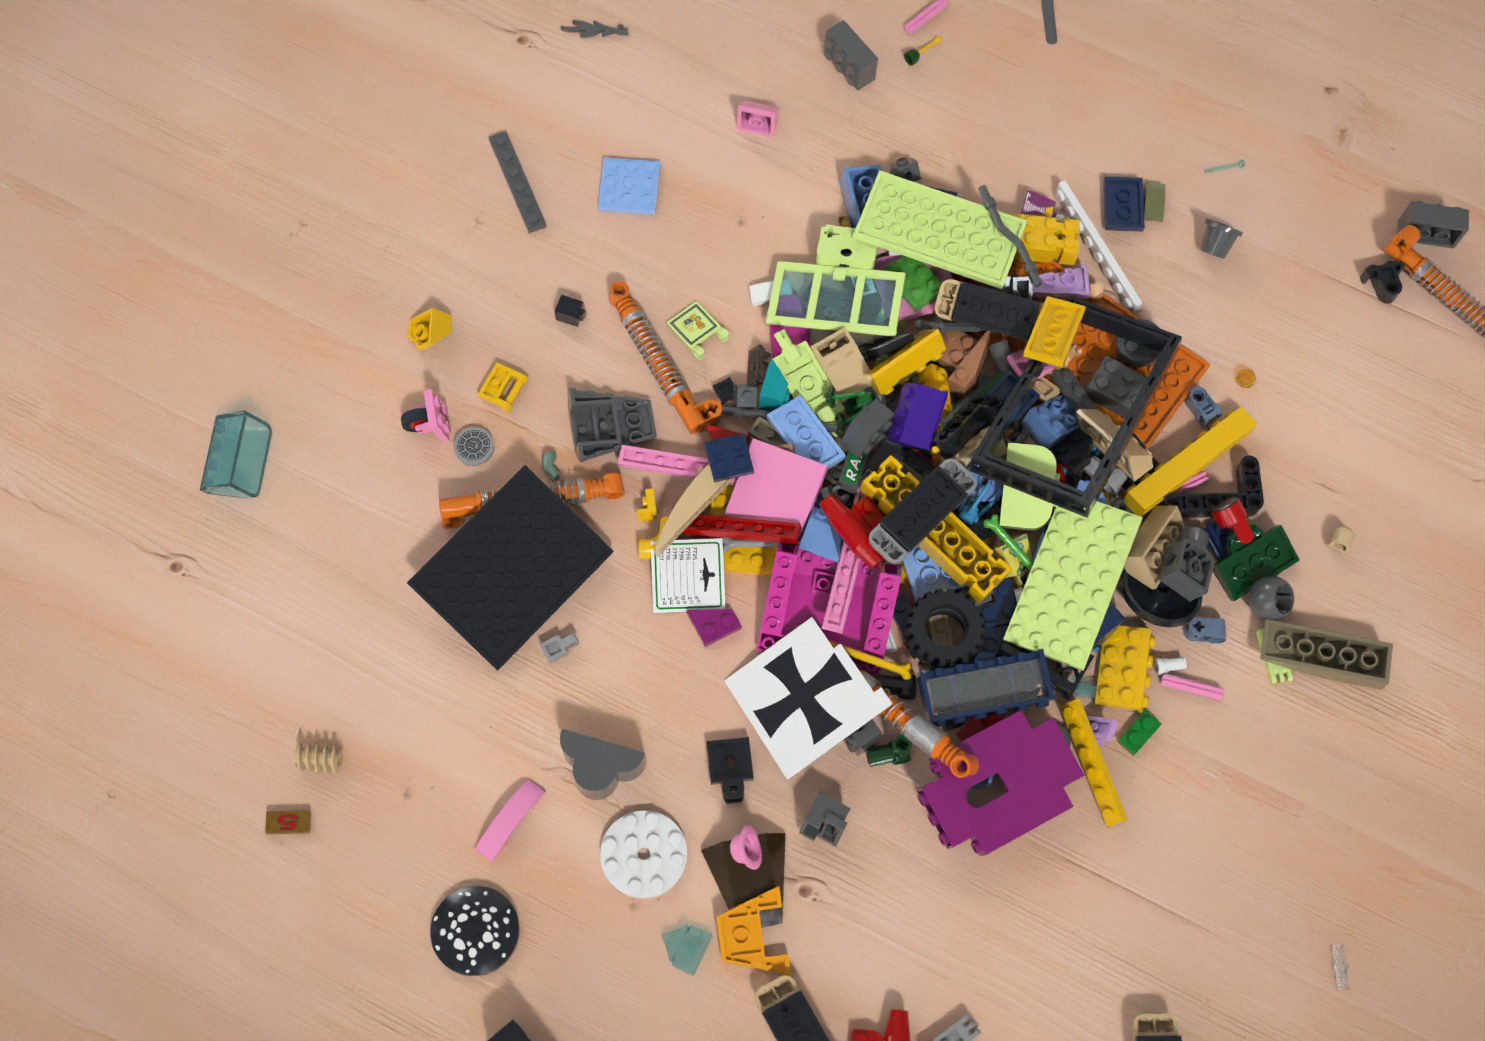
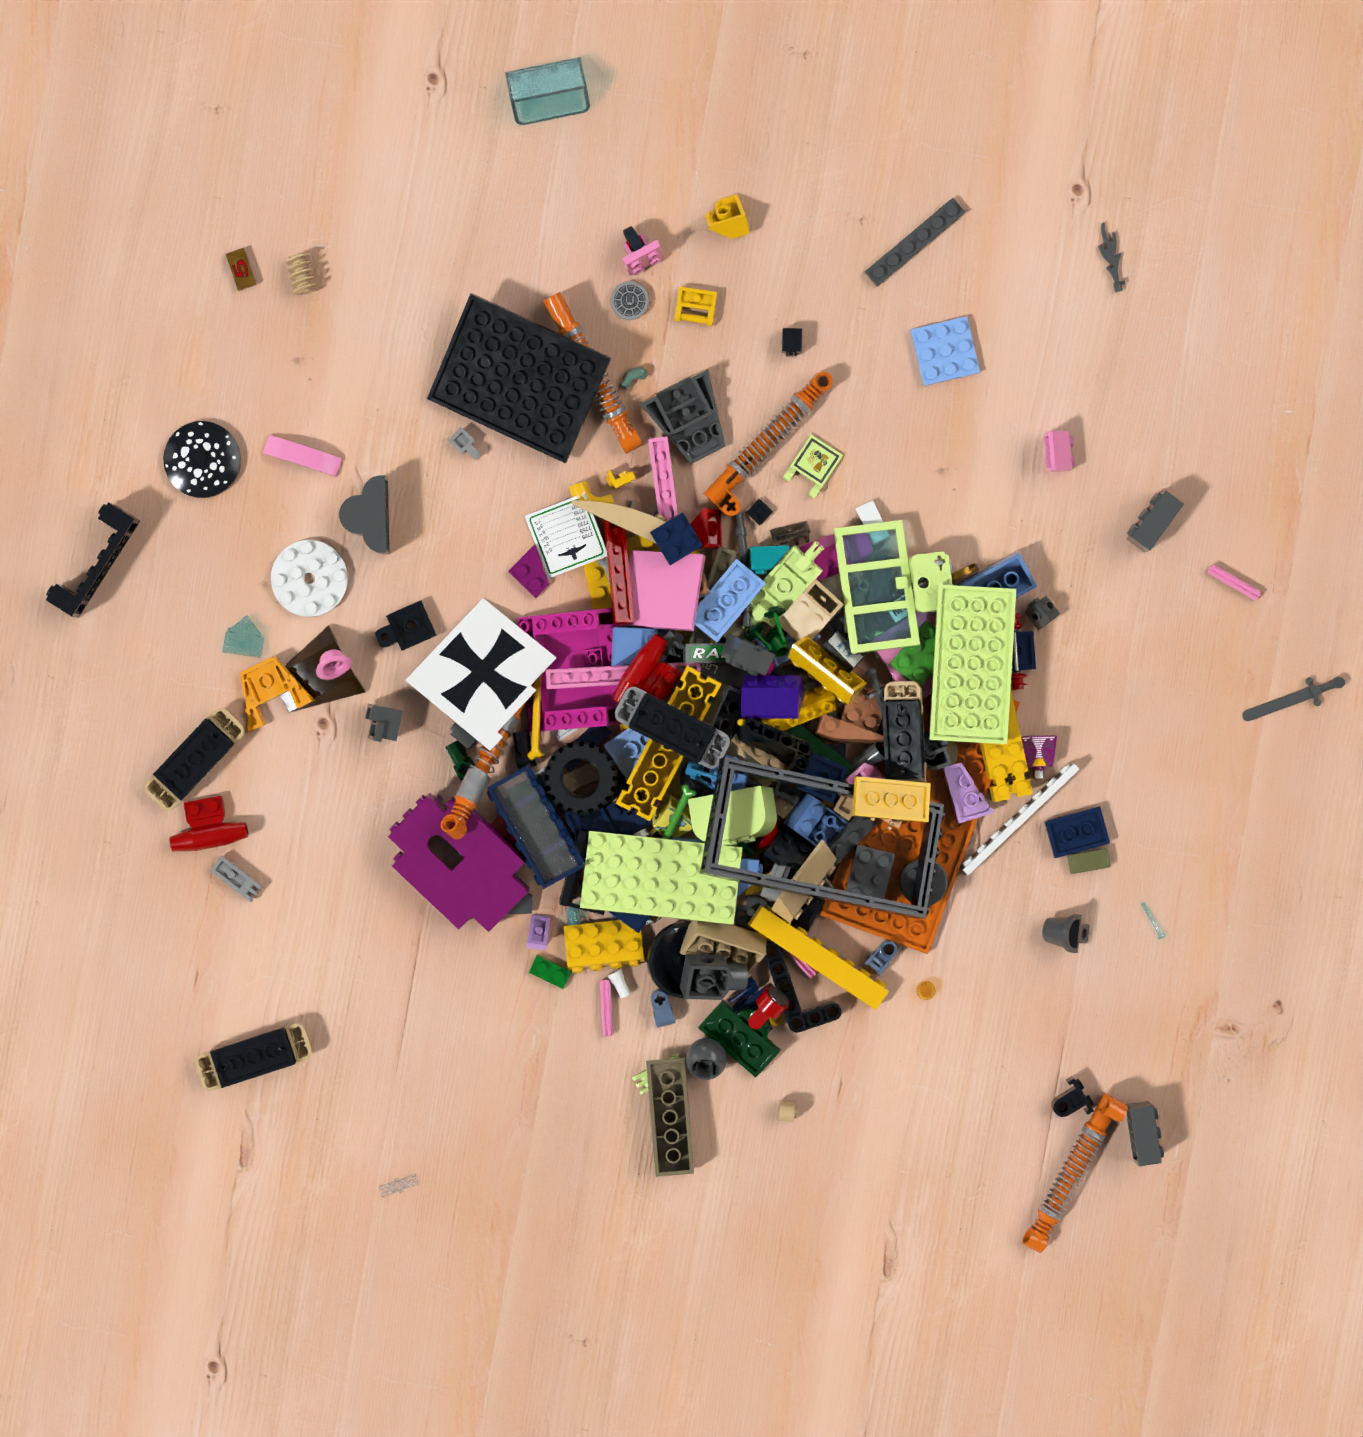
camera: 80 degrees right, 20 degrees up
dark grey brick [732,384,757,407] -> none
dark green hinge [904,36,942,66] -> none
dark grey piece [940,397,969,427] -> none
dark grey bar [979,185,1042,287] -> none
yellow plate [1060,699,1128,828] -> none
light nougat hinge [1089,284,1105,300] -> none

